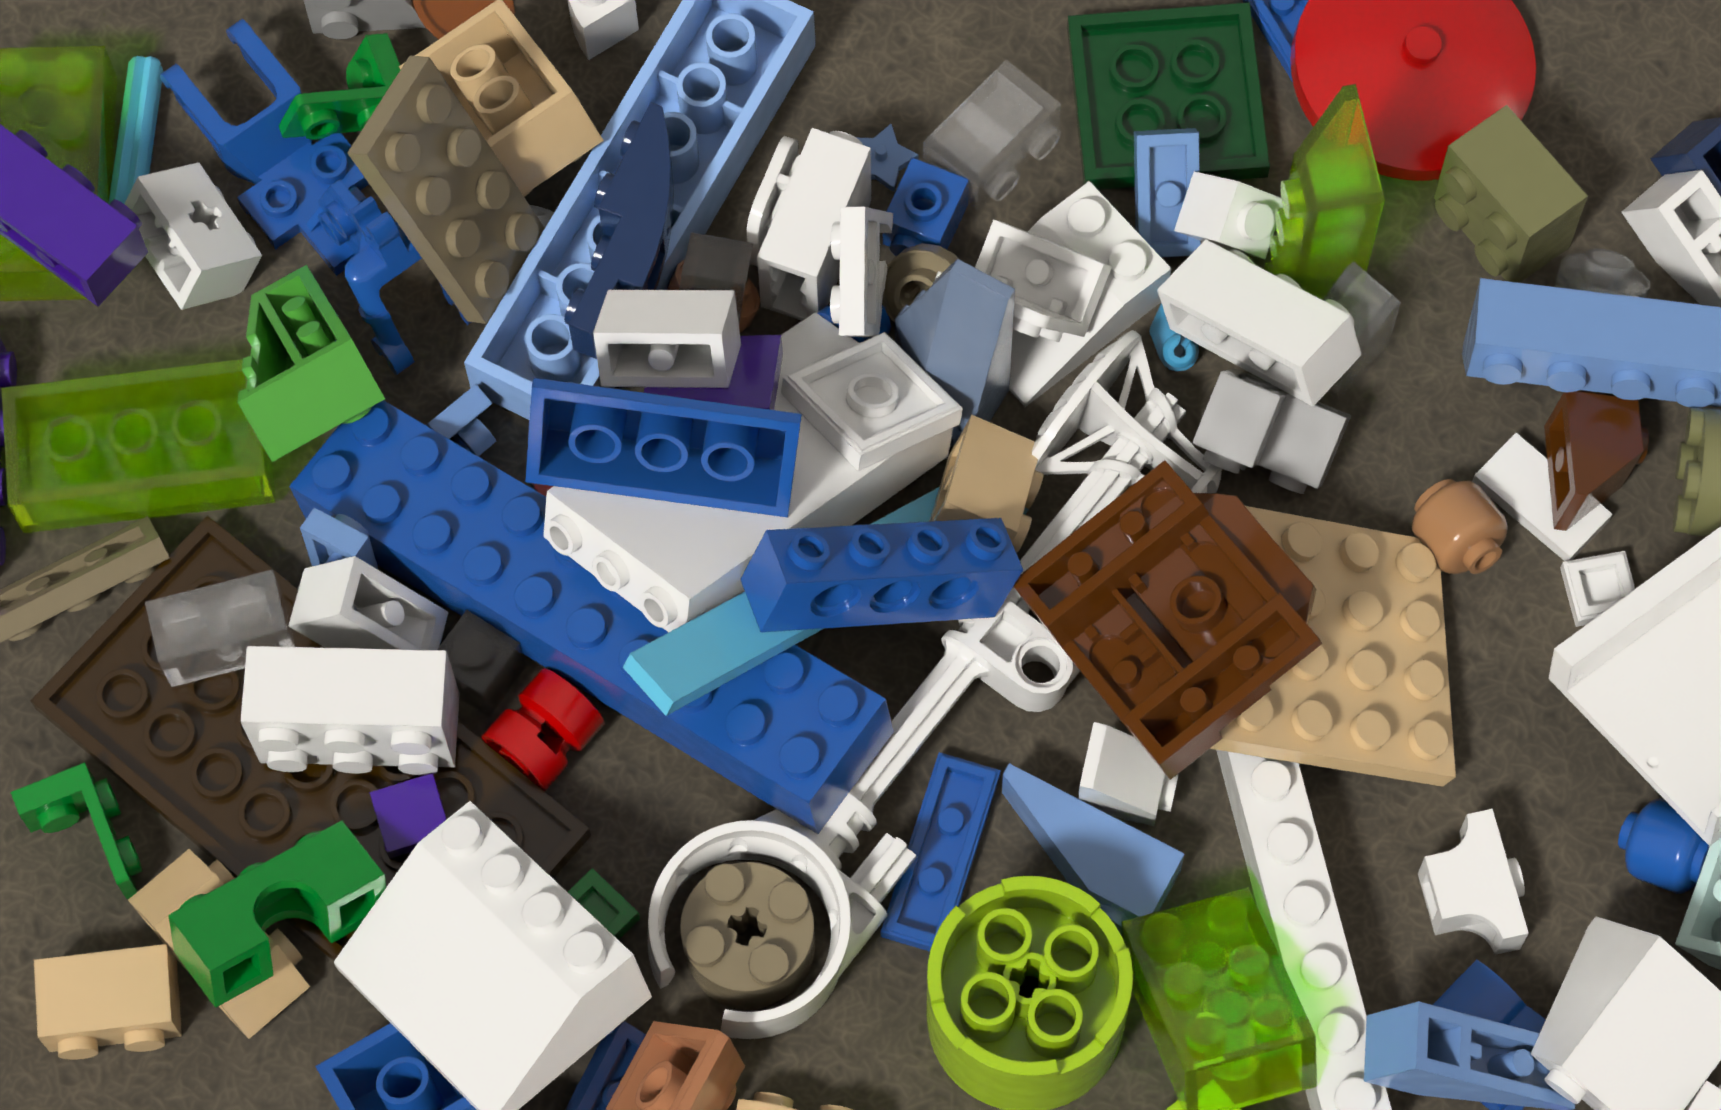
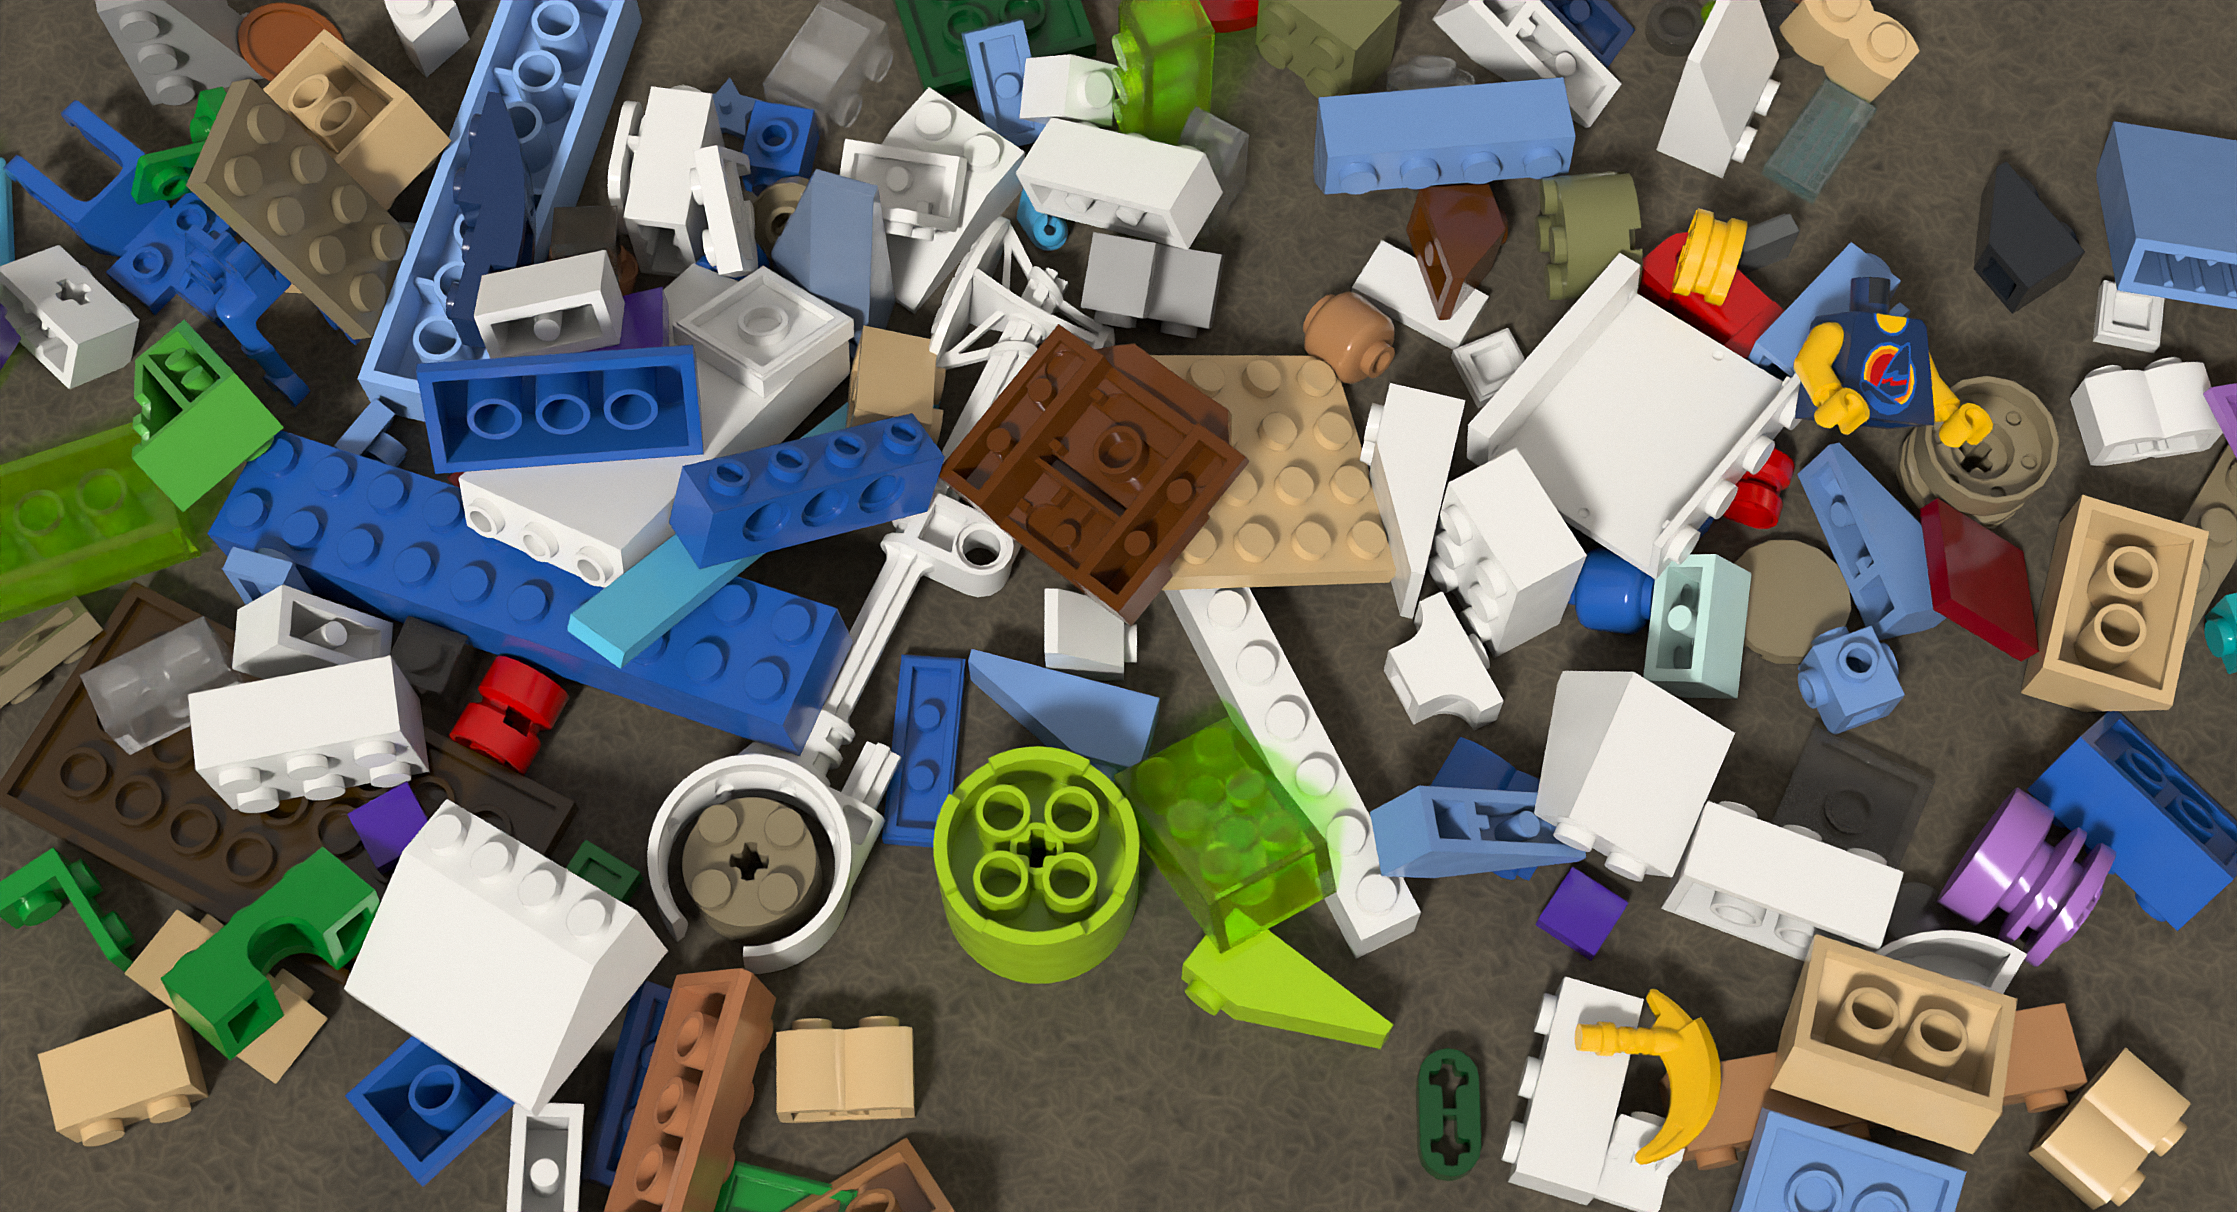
camera: 15 degrees left, 0 degrees up
none -> white slope [1360,383,1465,619]
none -> white brick [1427,447,1587,658]

